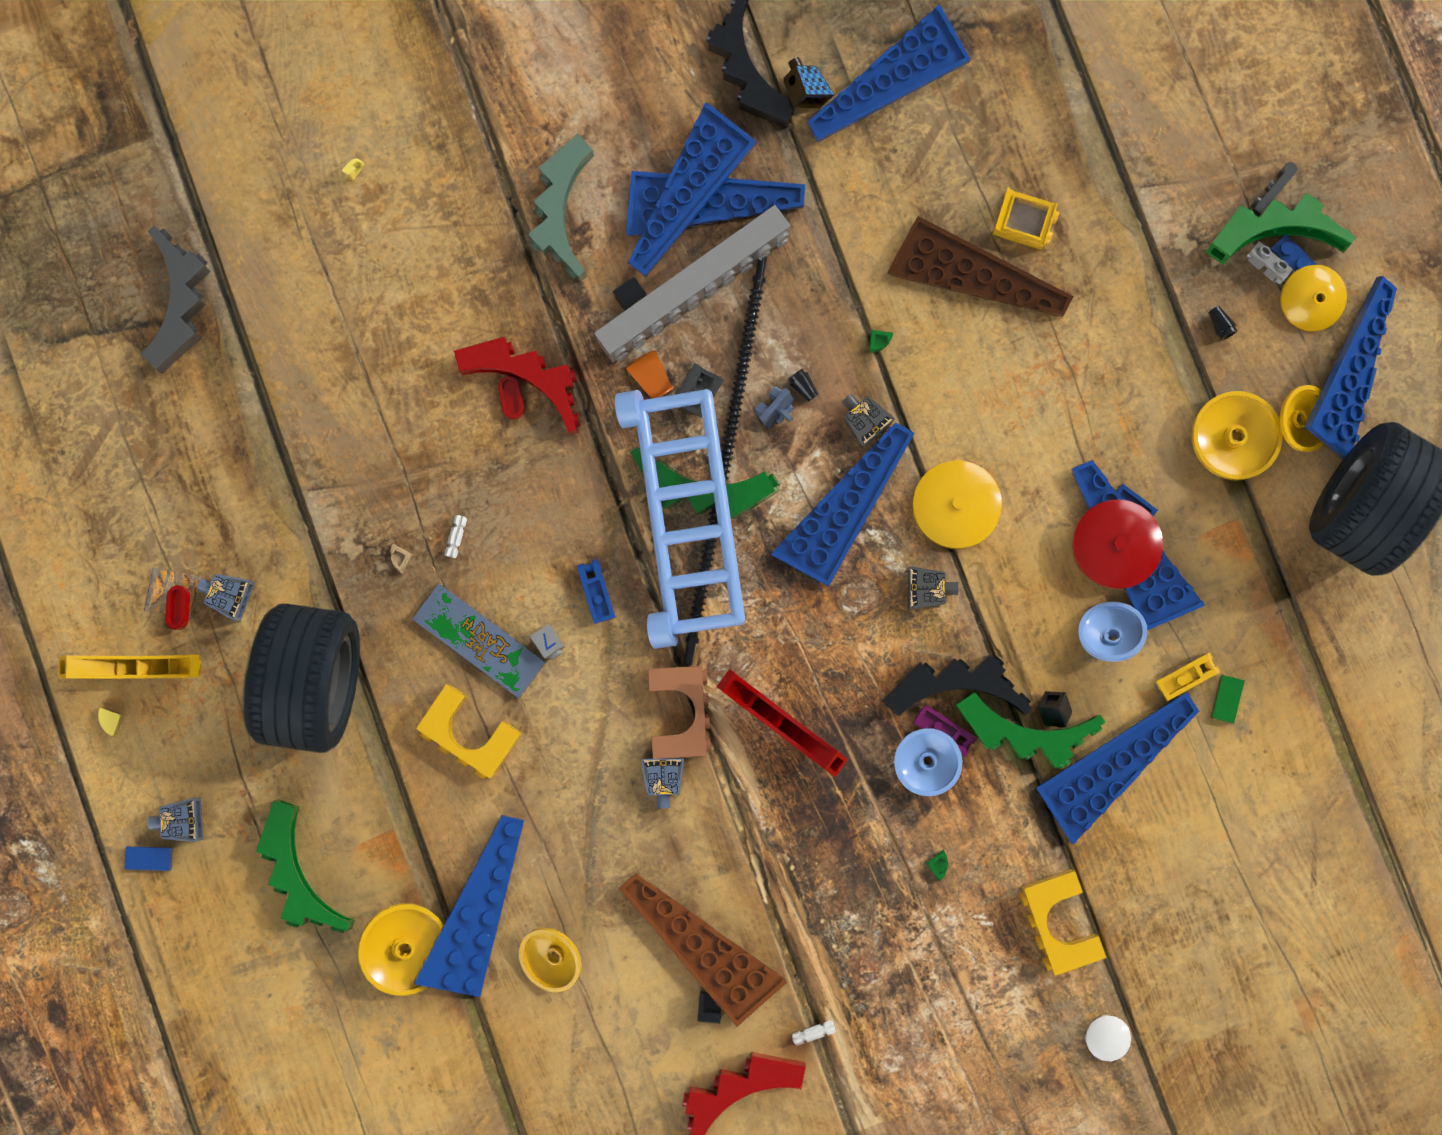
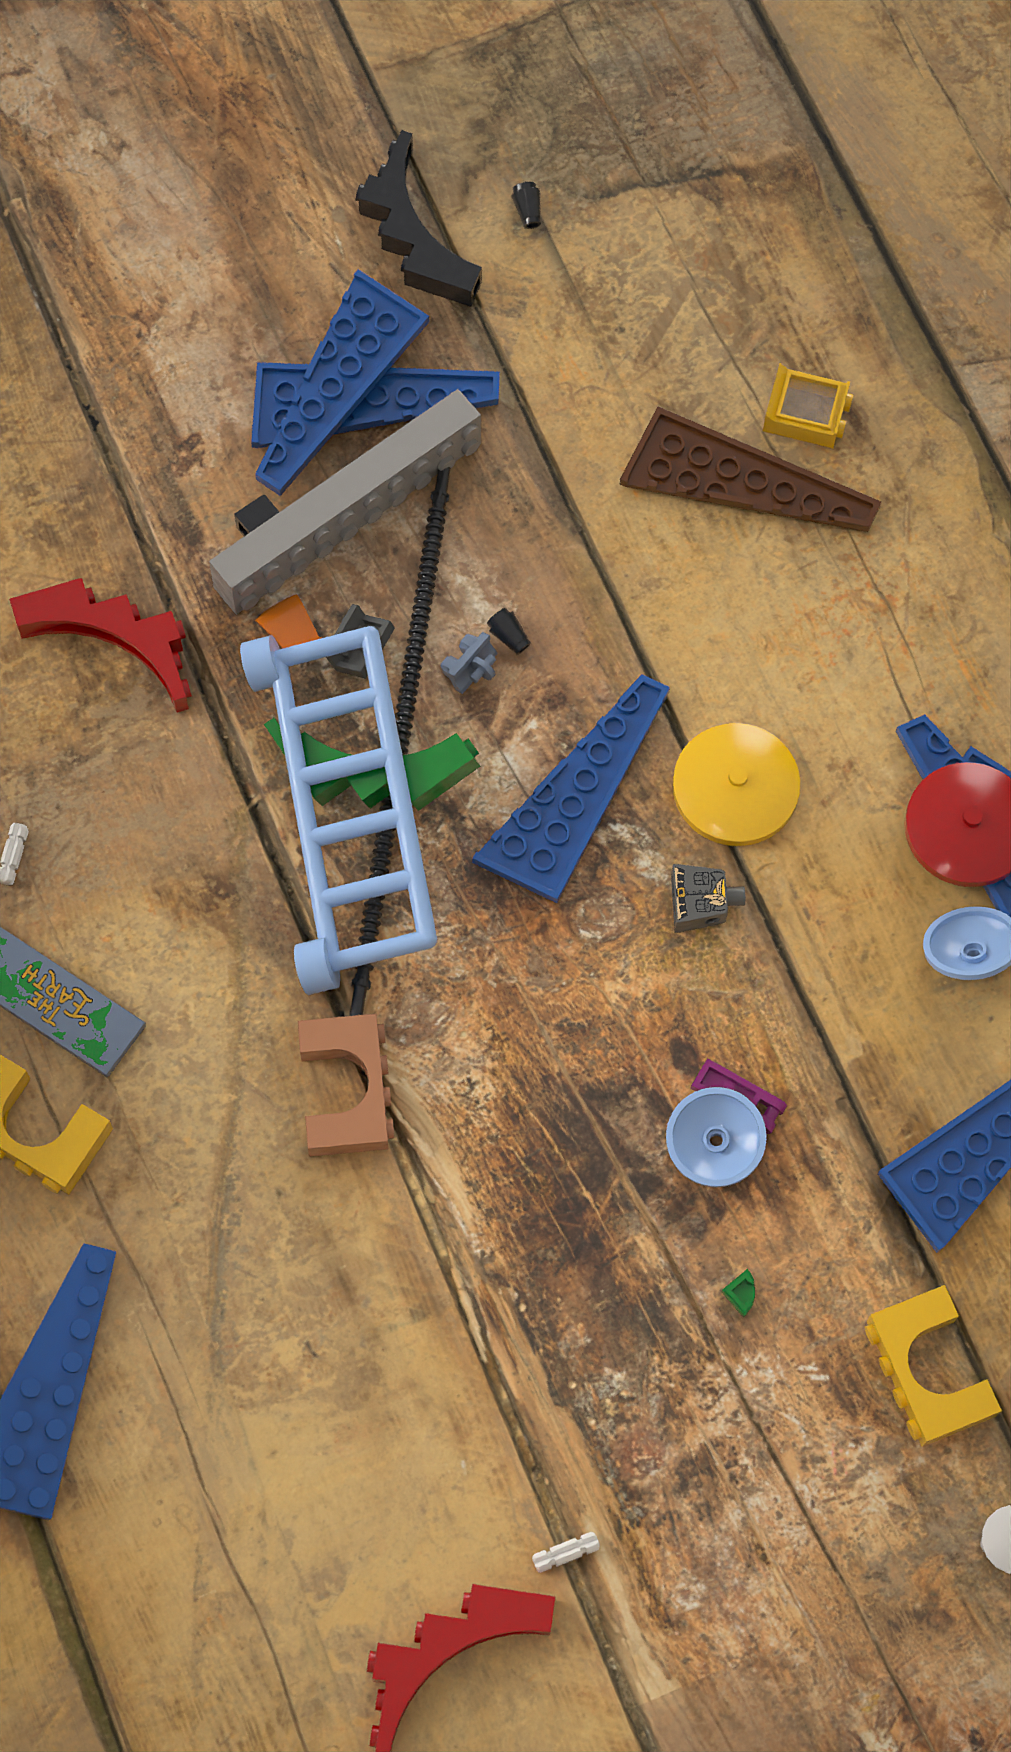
camera: 10 degrees left, 15 degrees down
red tile [498,376,525,420] -> none
yellow dish [519,928,582,992] -> none
sand green arch [528,134,594,282] -> none
light grey brick [530,624,565,660] -> none
blue plate [577,559,616,624] -> none
dark orange wing [619,873,787,1027] -> none
torso [641,758,685,808] -> none
black panel [697,992,721,1023] -> none
red arch [716,669,849,777] -> none
dark brown torso [783,57,834,108] -> none
blue wing [807,5,971,142] -> none
torso [842,393,895,449] -> none
green tile [868,330,893,353] -> none
black arch [881,655,1032,716] -> none
green arch [954,692,1105,769] -> none
black panel [1038,691,1072,727] -> none
none -> black cone [511,182,541,229]

